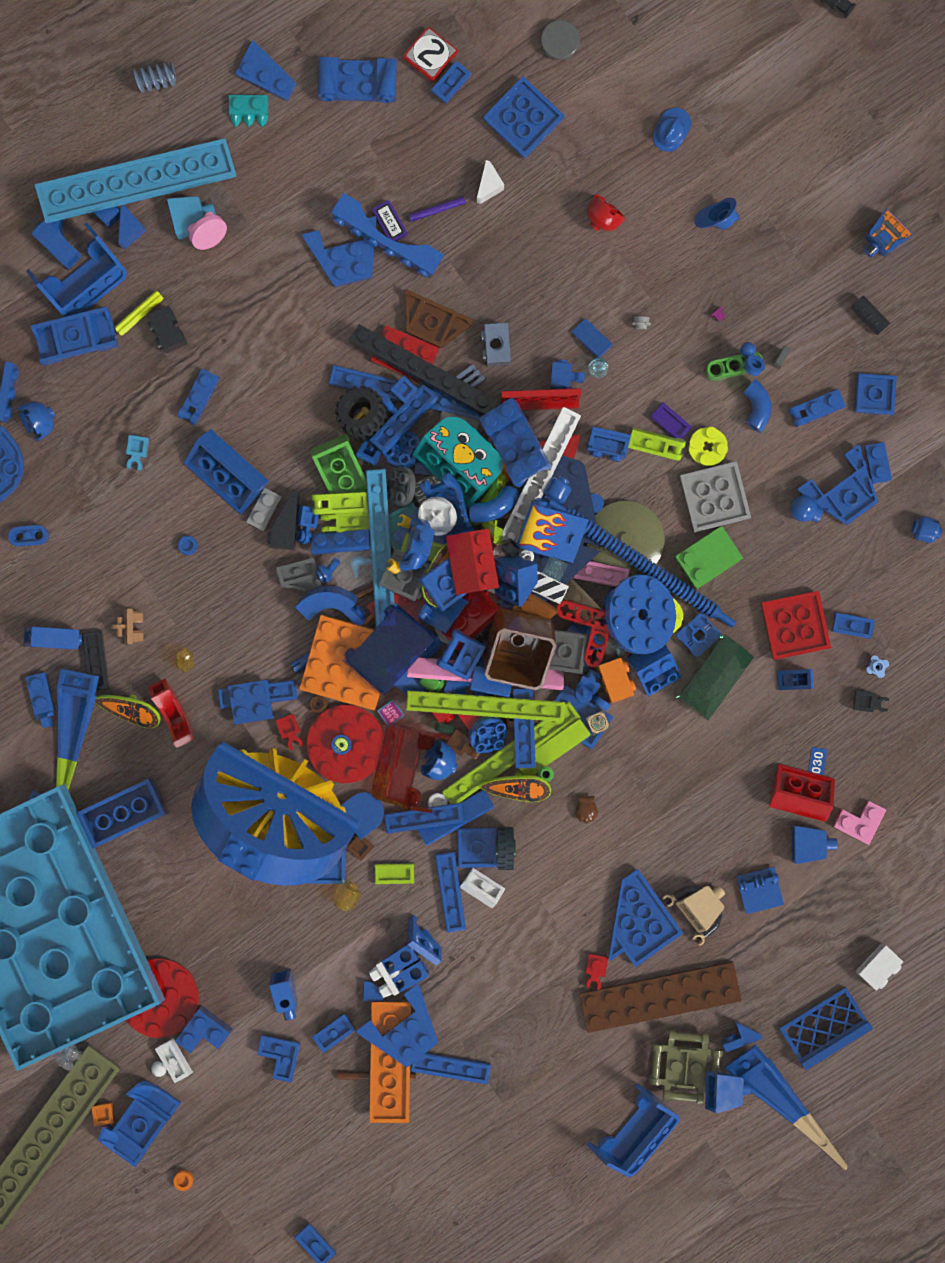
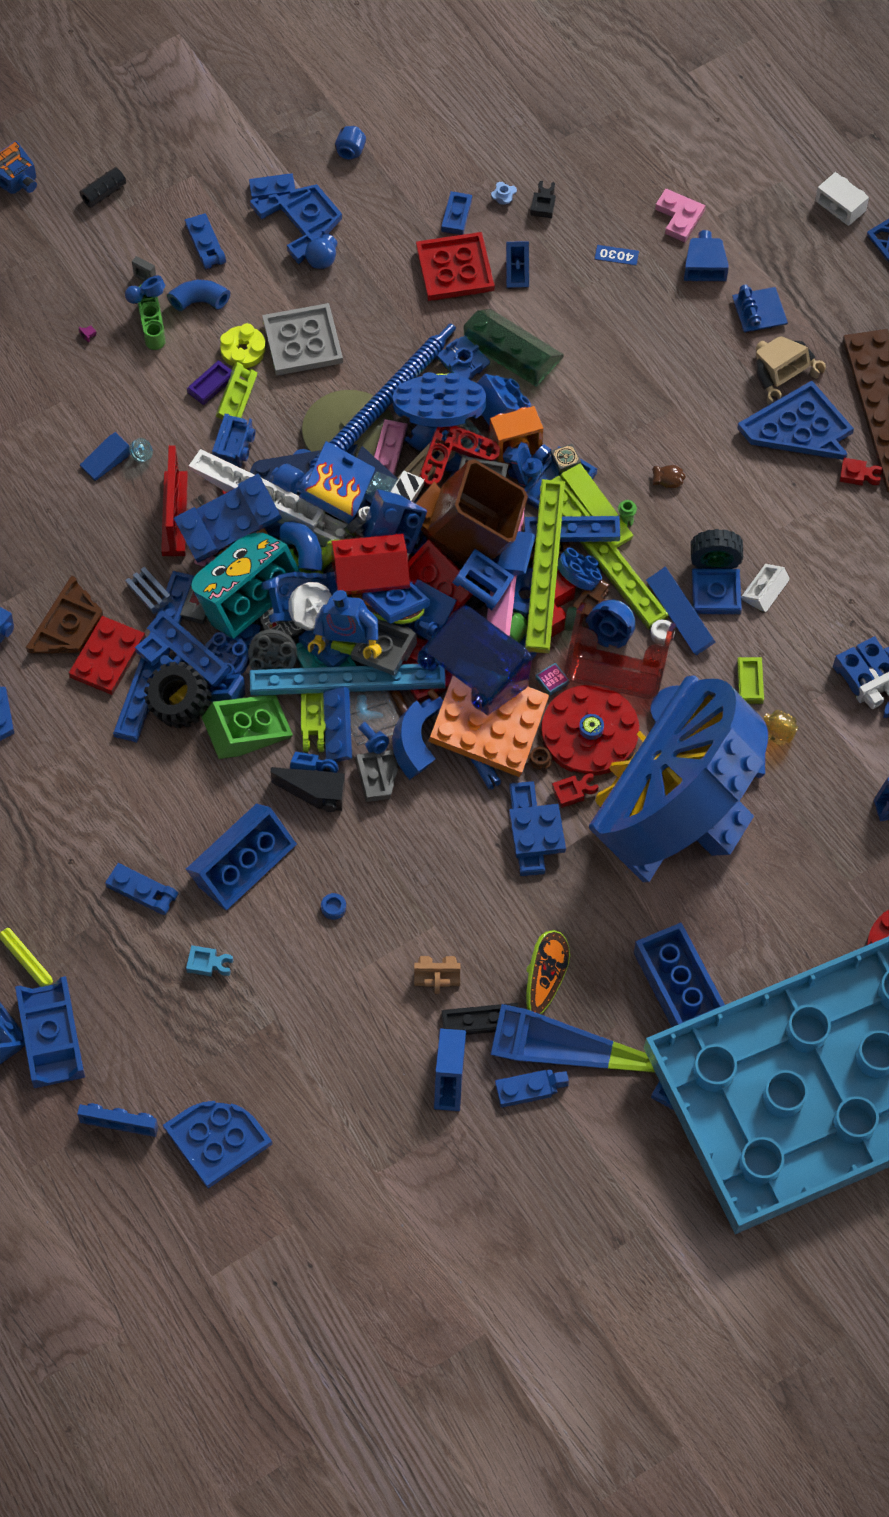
camera: 90 degrees left, 25 degrees down
blue plate [8,525,49,547] -> none
blue cylinder [17,401,55,442] -> none
black brick [147,305,188,353] -> none
red arch [148,678,194,748] -> none
clear yellow plant [174,648,194,673] -> none
light grey plate [246,488,282,531] -> none
lime plate [312,491,368,515] -> none
black plate [349,324,530,421] -> none
blue tile [384,803,464,834] -> none
blue wing [407,915,442,965] -> none
blue tile [435,851,466,933] -> none
sand blue brick [481,323,511,367] -> none
shield [481,772,551,802] -> none
blue brick [550,359,585,389] -> none
light grey plate [632,316,651,330] -> none
bright green slope [673,526,743,590] -> none
red slope [769,763,835,822] -> none
blue tile [854,373,897,415] -> none

